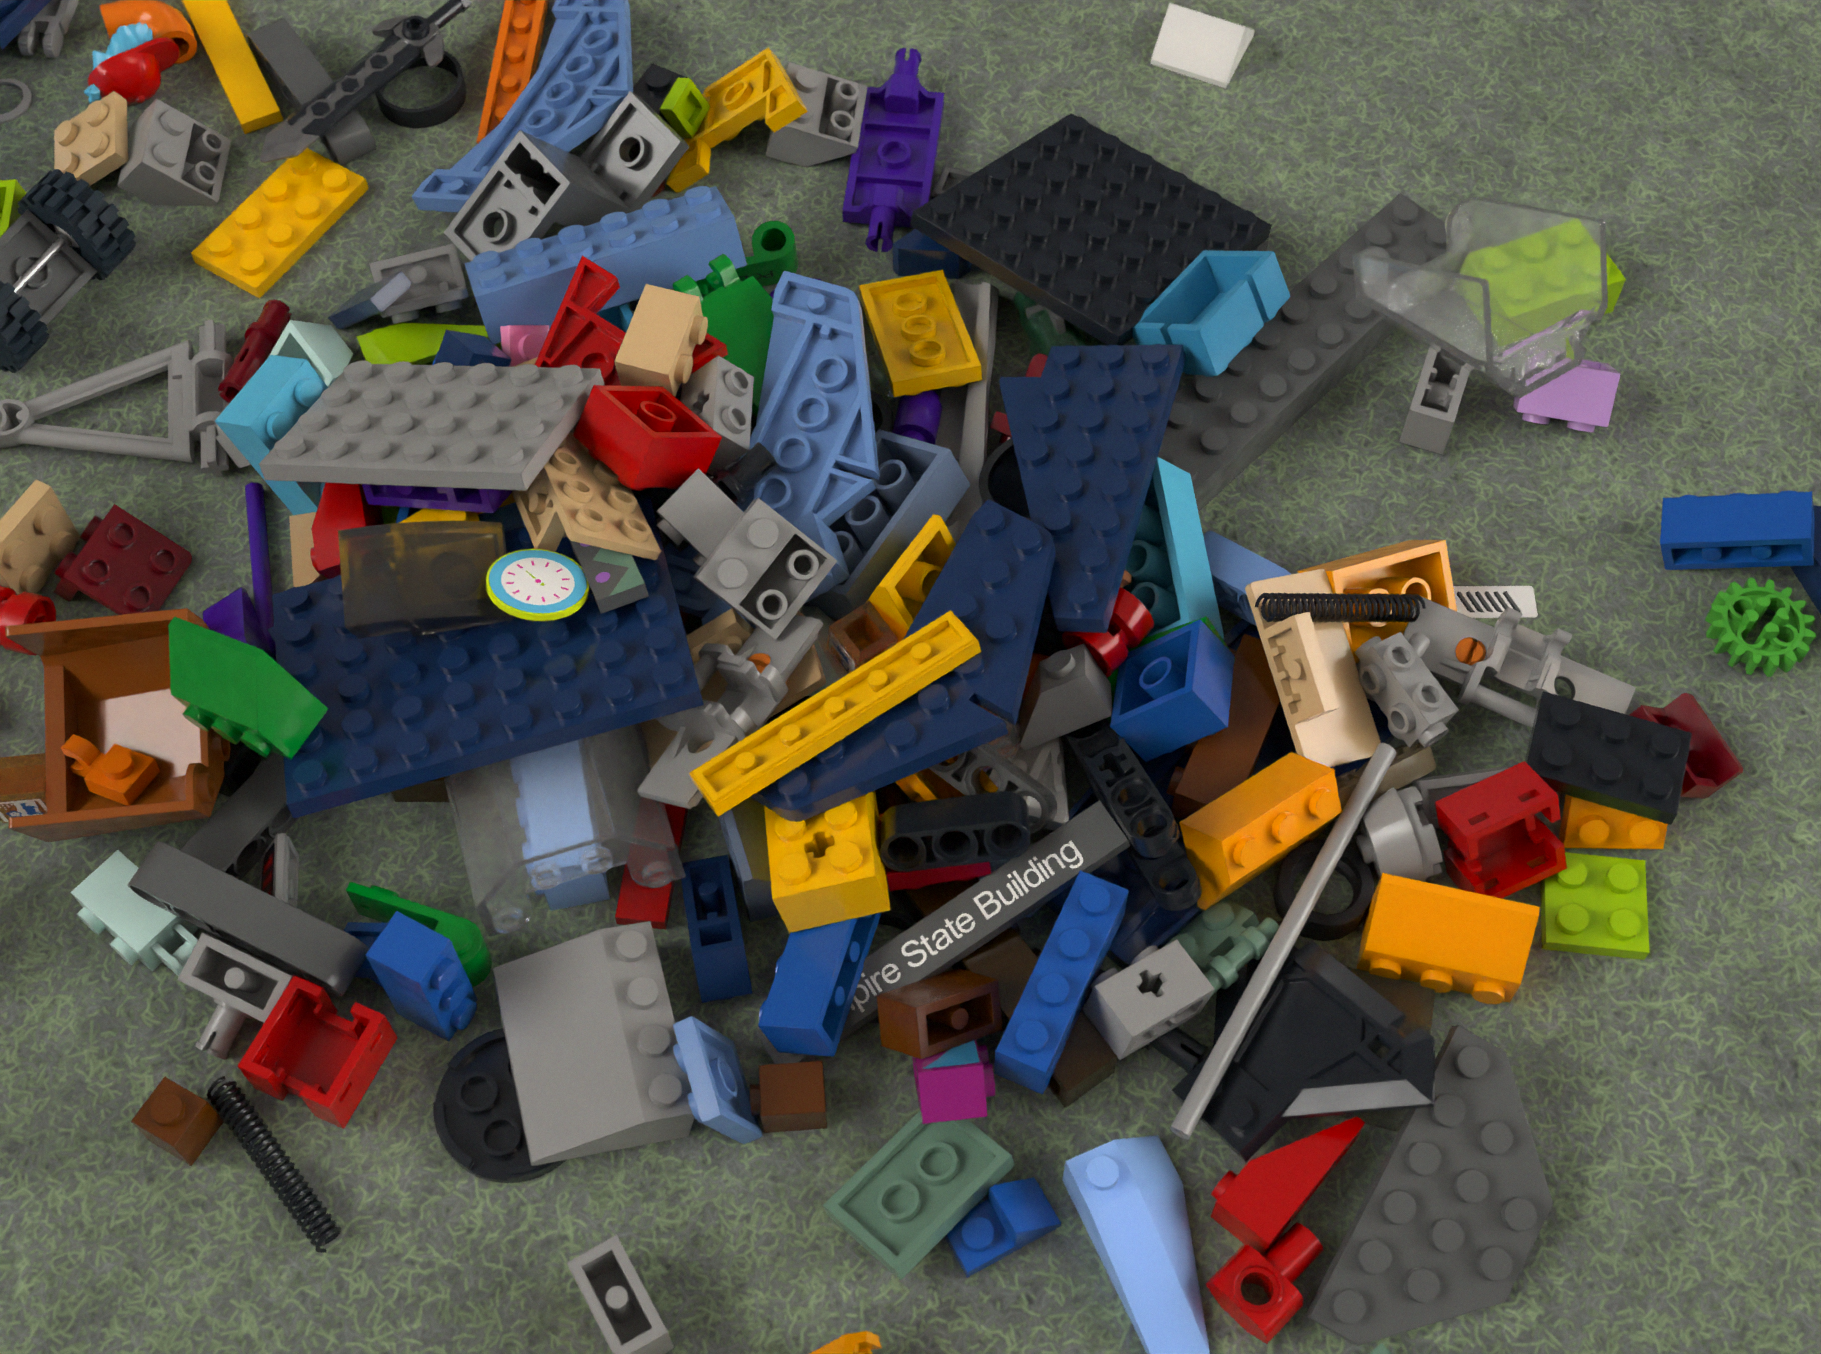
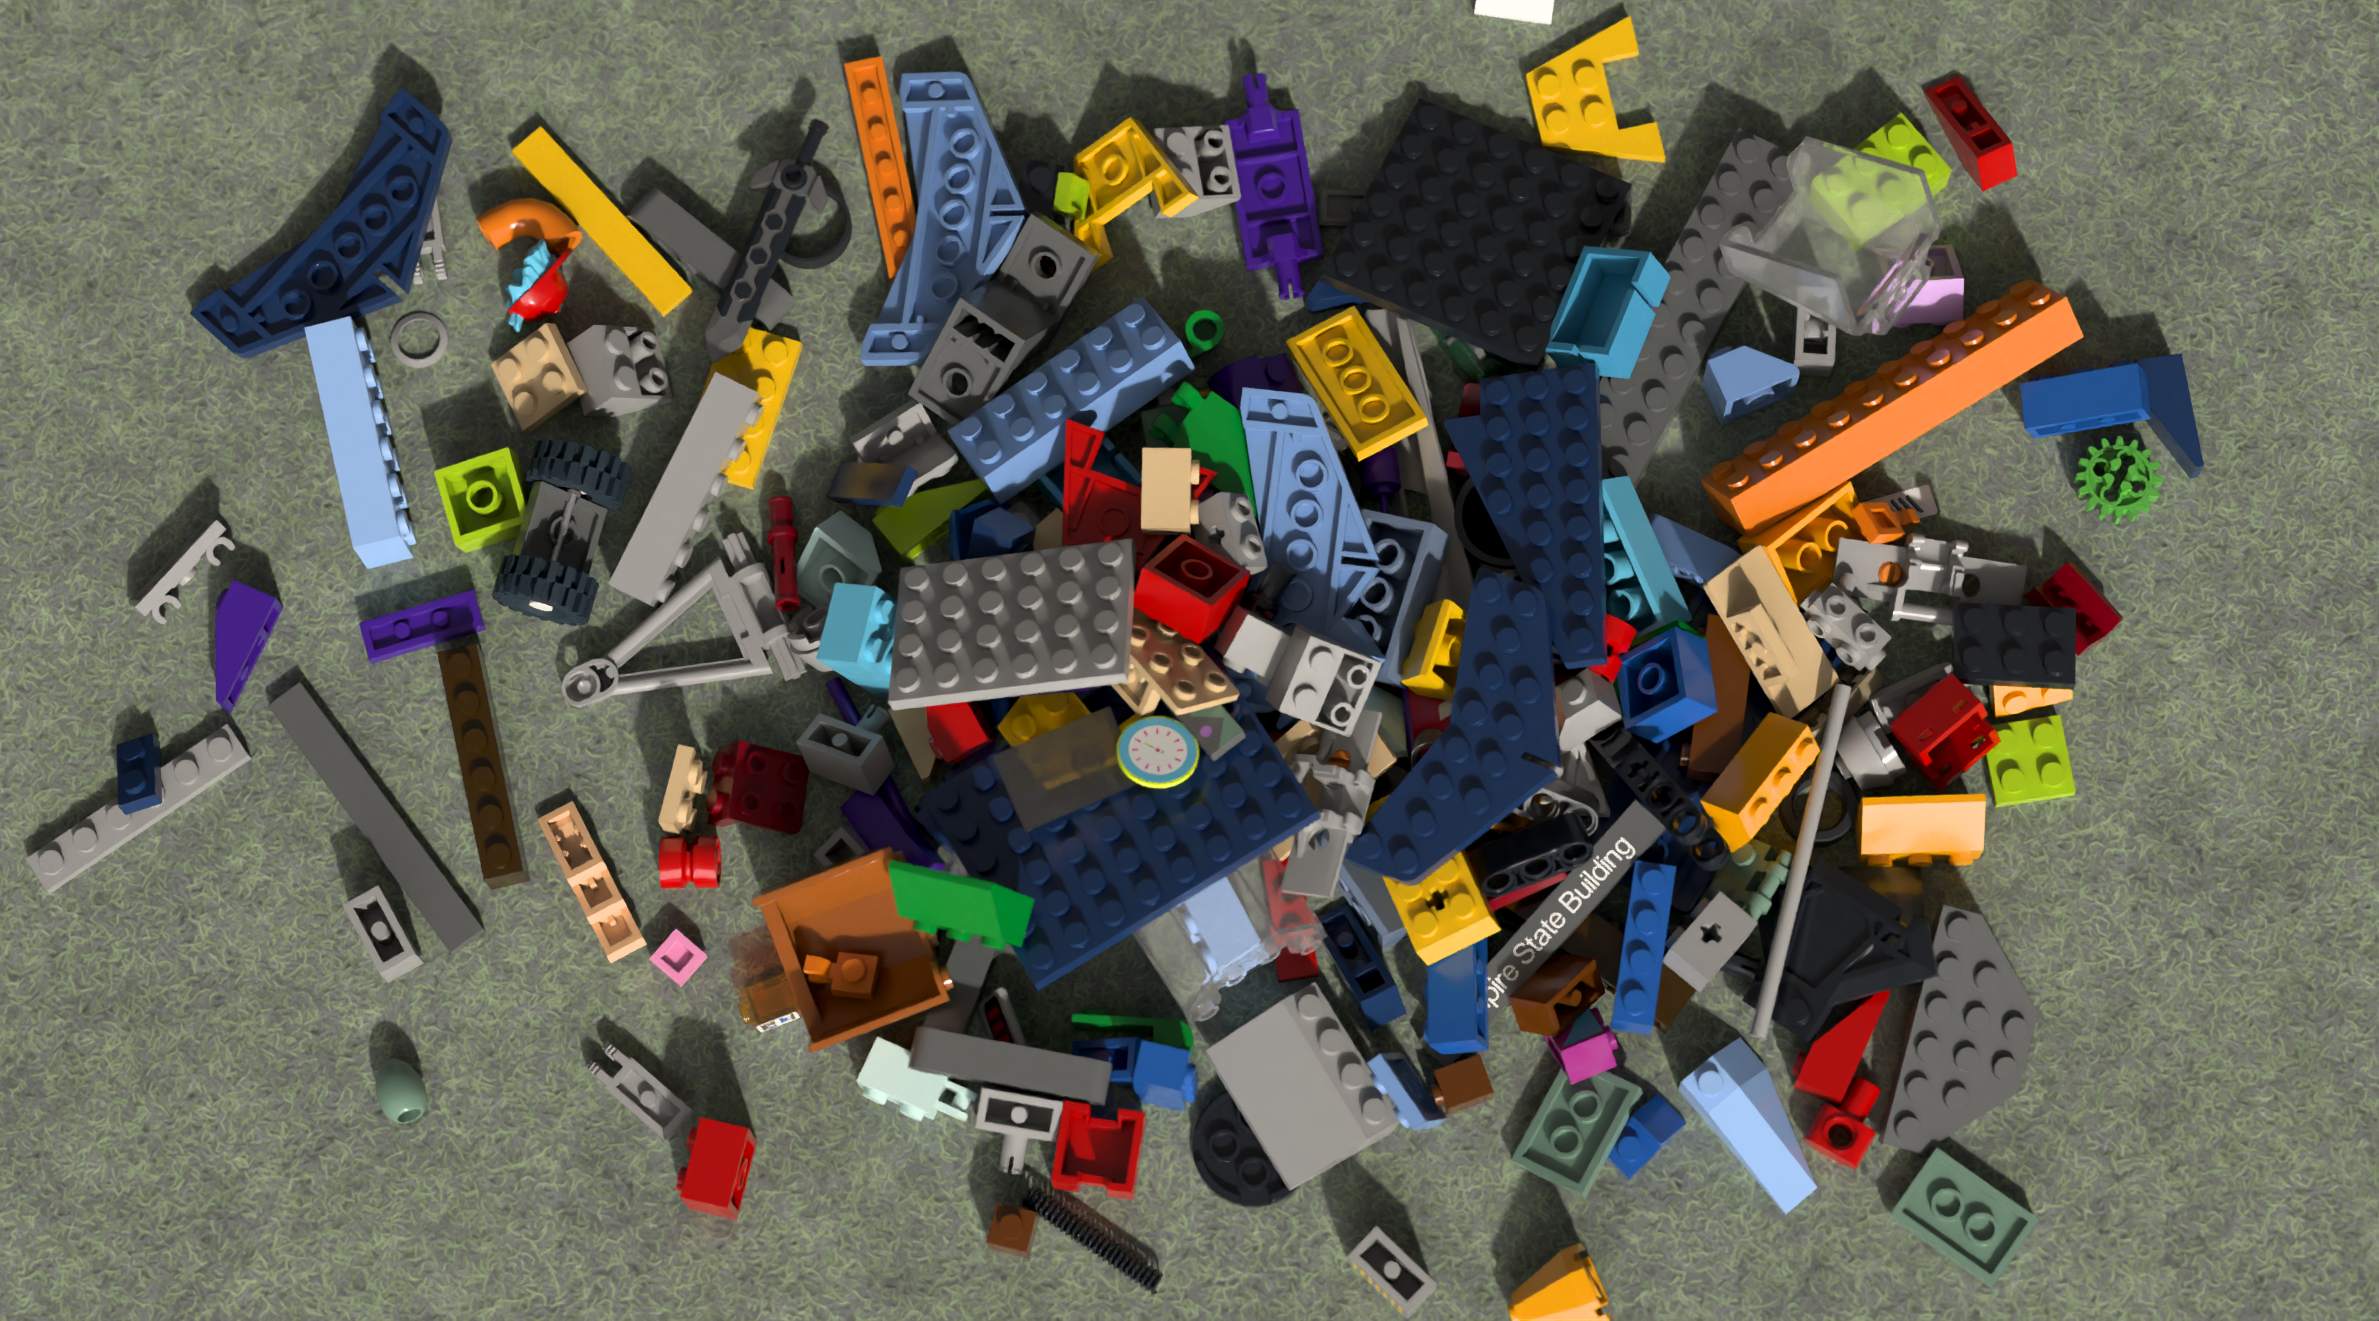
camera: 10 degrees left, 15 degrees up
bright pink plate [500,325,549,367] -> none
yellow tile [689,610,981,817] -> none
clear orange brick [826,601,898,675] -> none
black piece [1255,593,1426,623] -> none
none -> light grey brick [608,372,764,609]
none -> light grey brick [797,704,895,796]
none -> yellow wing [1525,16,1666,162]
none -> orange brick [1700,280,2084,539]
none -> medium blue slope [1702,346,1800,426]
none -> orange plate [1851,502,1920,544]
none -> red slope [1924,75,2017,192]

